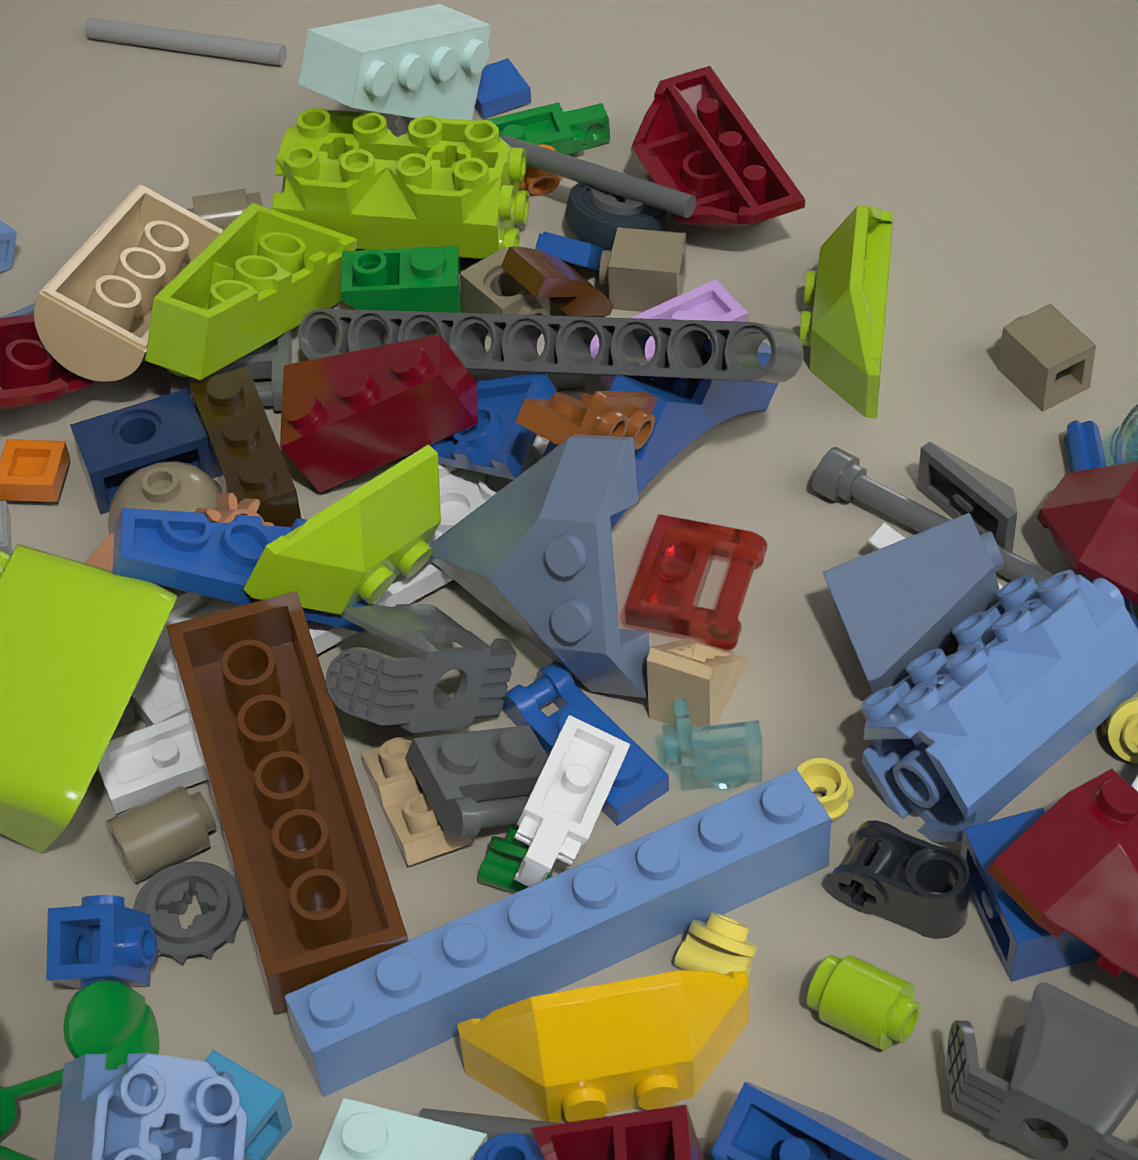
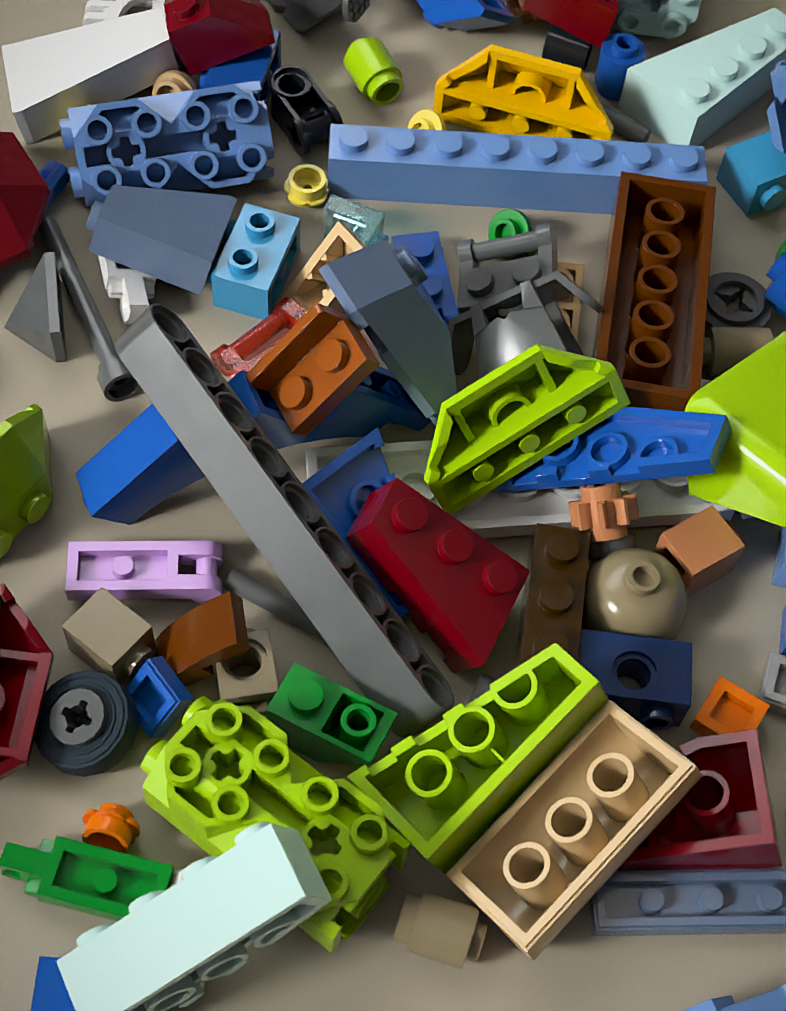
camera: 160 degrees left, 10 degrees up
dark grey bar [500,135,696,218] -> none
white hinge [514,715,630,887] -> none
none -> dark azure brick [206,203,300,321]

